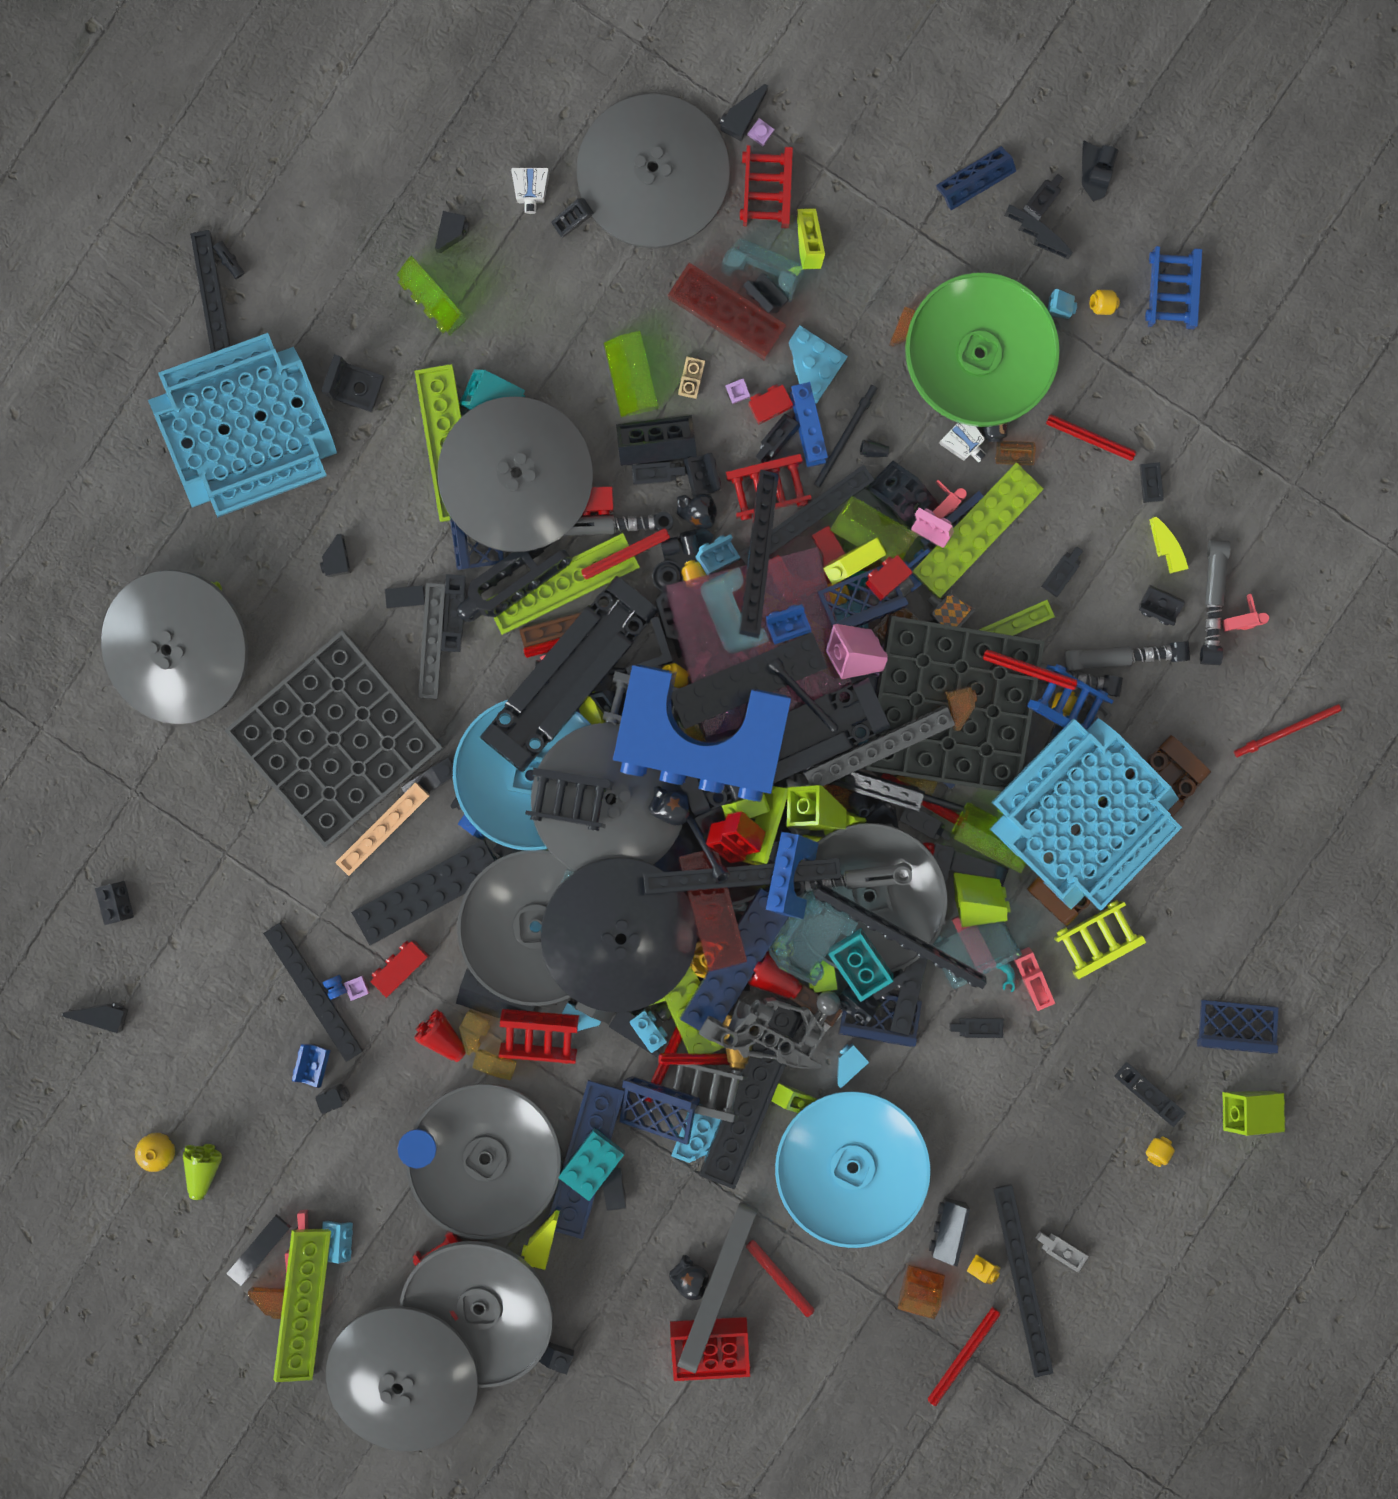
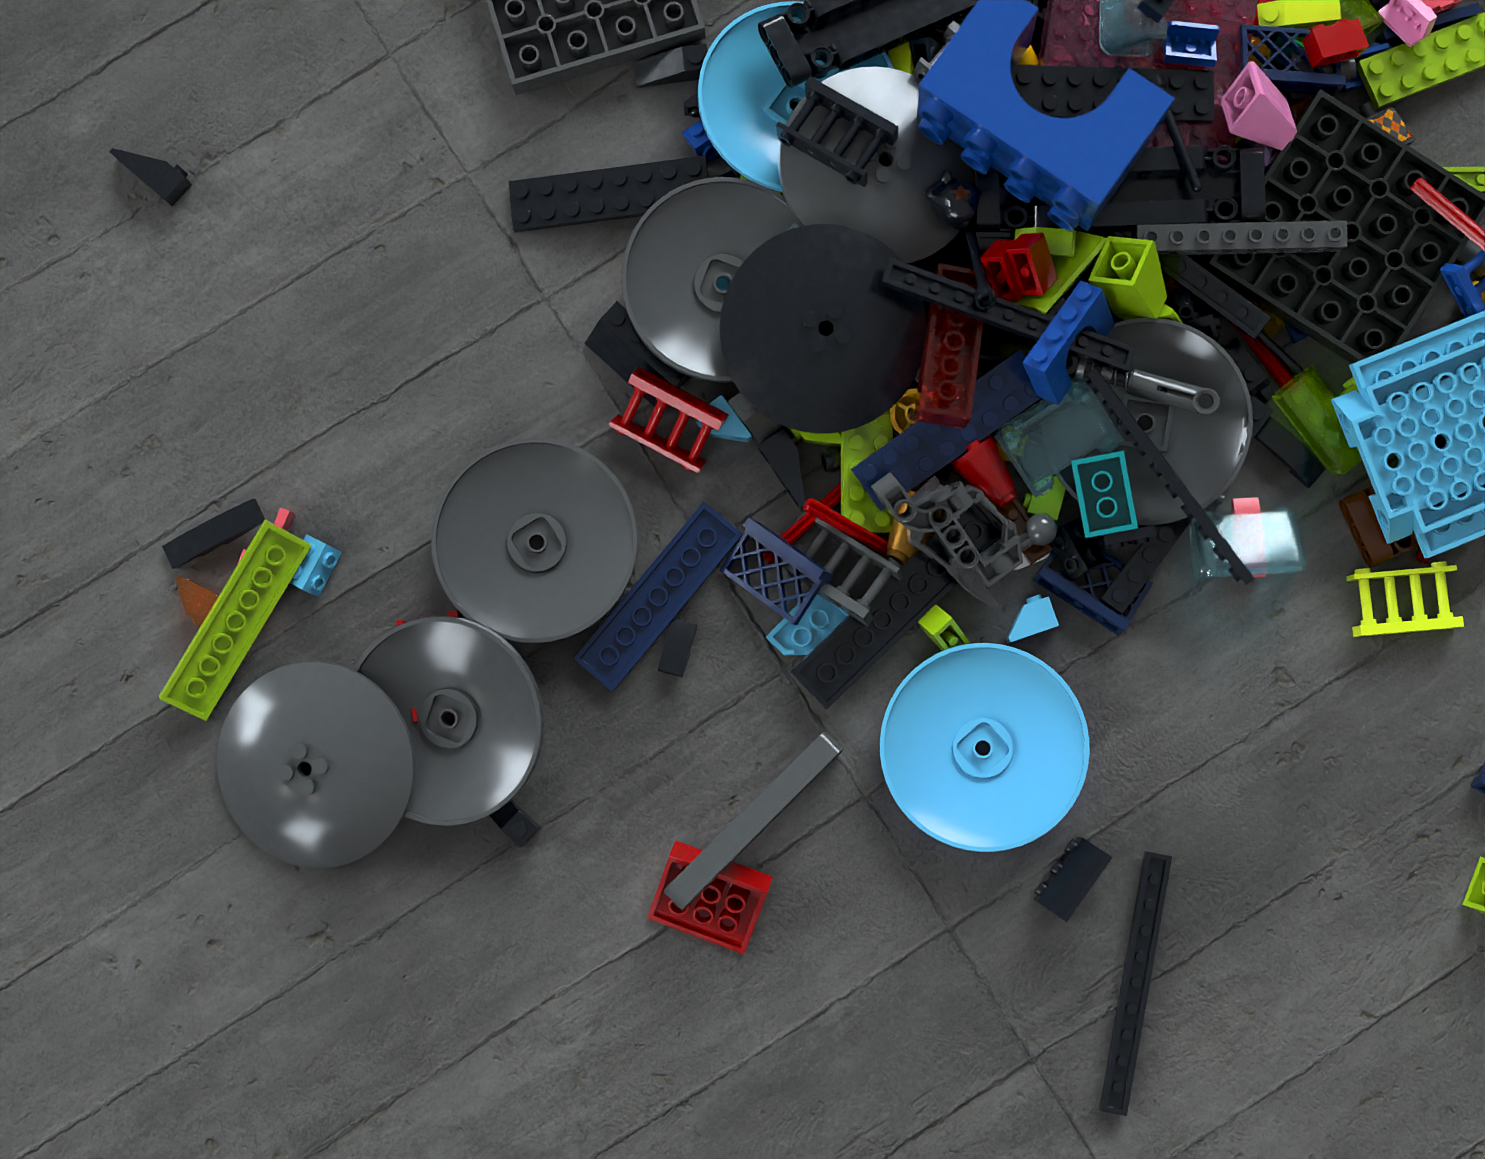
camera: 30 degrees right, 5 degrees down
black bracket [95,881,134,925] -> none
yellow cylinder [135,1133,175,1172] -> none
lime cone [183,1144,222,1200] -> none
black plate [263,922,363,1062] -> none
blue bracket [292,1044,331,1088] -> none
black brick [315,1084,350,1114] -> none
blue wheel [322,975,347,1000] -> none
light nougat plate [335,782,430,876] -> none
lavender plate [344,975,370,1001] -> none
red brick [370,940,429,998] -> none
blue tile [397,1129,437,1169] -> none
red cone [414,1009,467,1062] -> none
clear yellow slope [459,1009,491,1056] -> none
clear yellow slope [472,1049,516,1080] -> none
neon yellow slope [521,1210,560,1270] -> none
teal brick [558,1128,625,1201] -> none
medium azure bracket [630,1009,668,1053] -> none
black piece [669,1255,709,1300] -> none
red axle [746,1240,815,1317] -> none
clear orange slope [897,1265,945,1319] -> none
red axle [928,1307,1000,1406] -> none
clear orange slope [946,687,977,731] -> none
black hinge [949,1018,1004,1038] -> none
lime slope [953,873,1010,927] -> none
yellow bracket [967,1254,1001,1284] -> none
teal piece [995,959,1016,992] -> none
coral slope [1012,947,1055,1011] -> none
light grey hinge [1035,1231,1089,1273] -> none
black slope [1114,1062,1186,1127] -> none
yellow head [1146,1137,1175,1167] -> none

